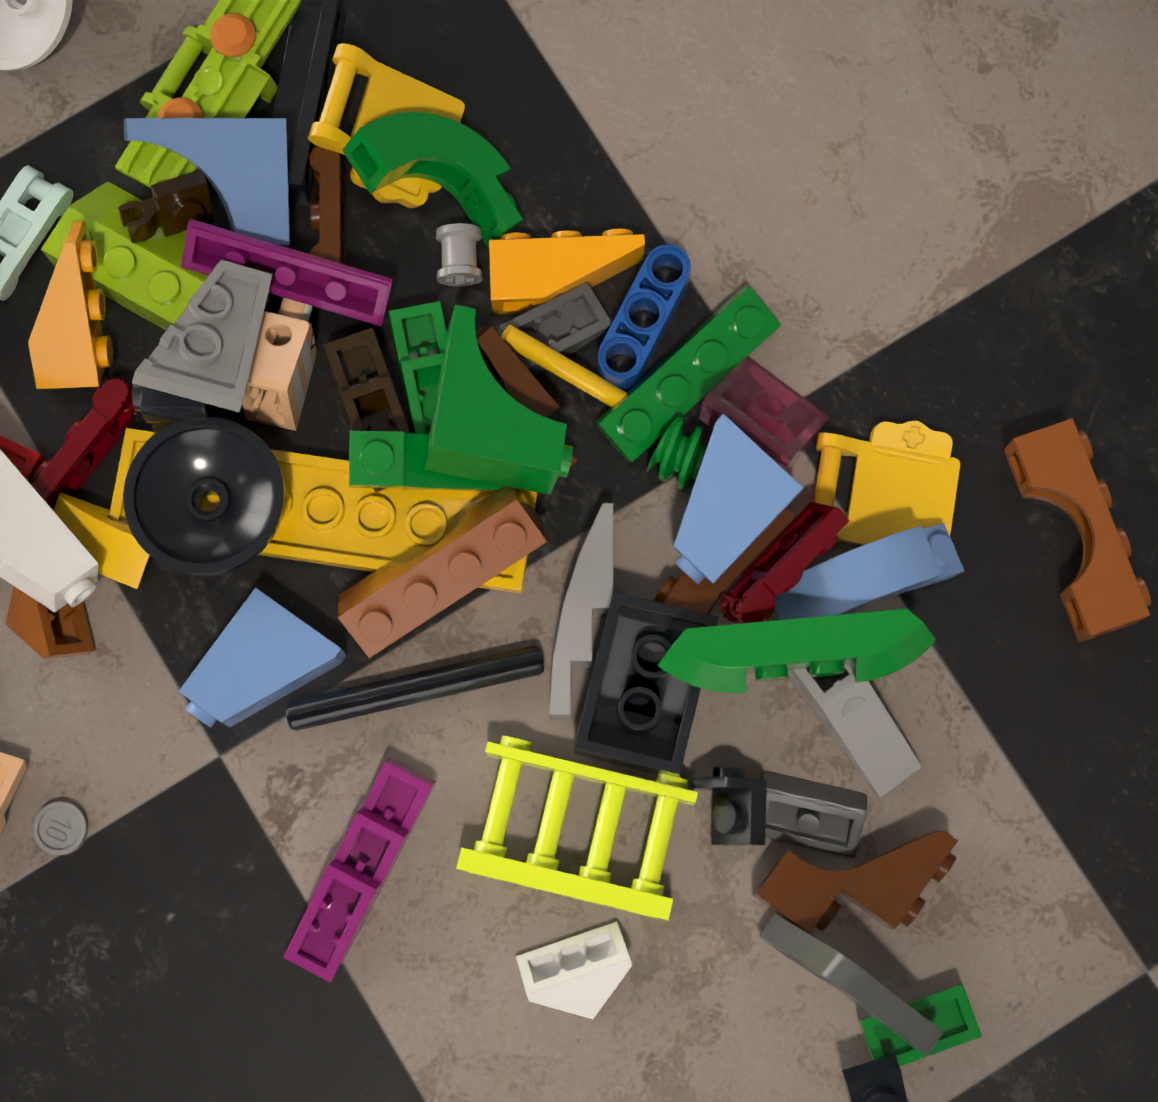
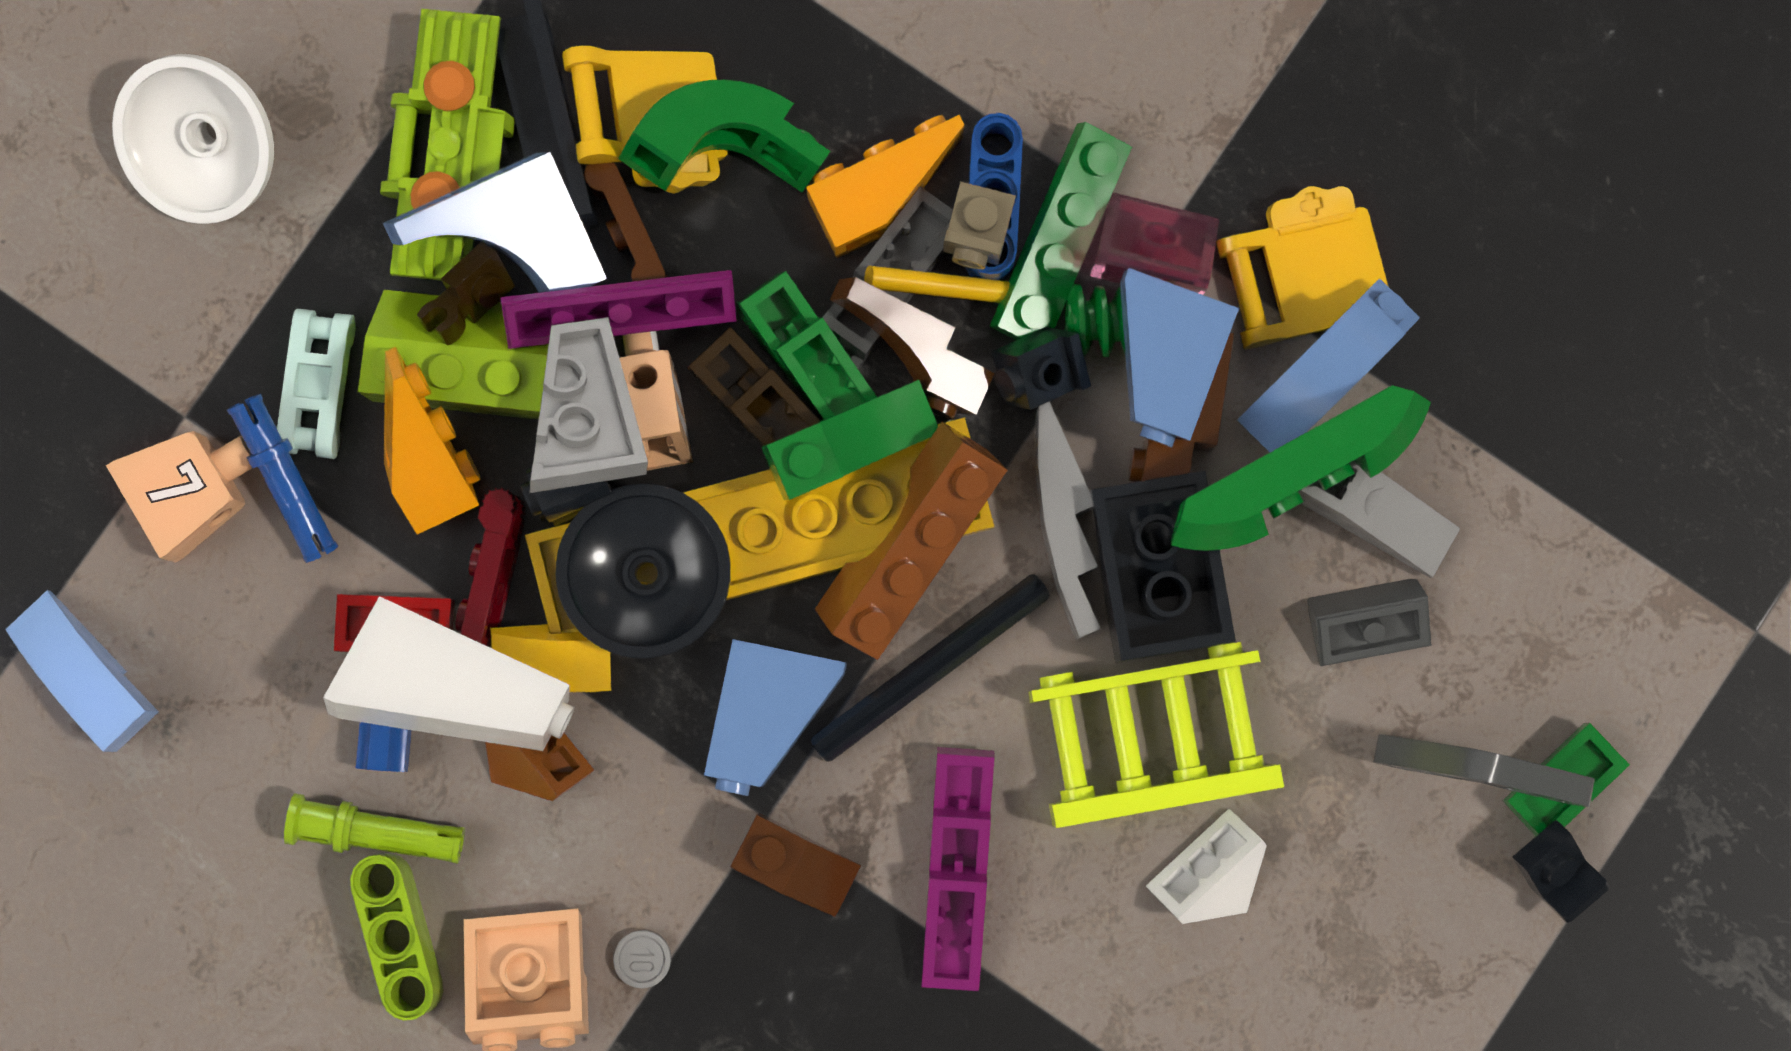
camera: 25 degrees left, 5 degrees up
green arch [424,305,573,495] -> none
light grey bush [436,223,483,287] -> none
black bracket [692,767,767,846] -> none
dark red hinge [719,502,850,624] -> none
reddish brown arch [753,831,958,934] -> none
dark orange arch [1004,418,1151,643] -> none
none -> reddish brown slope [730,813,861,917]
none -> dark tan bracket [943,181,1016,269]
none -> black brick [992,327,1091,410]

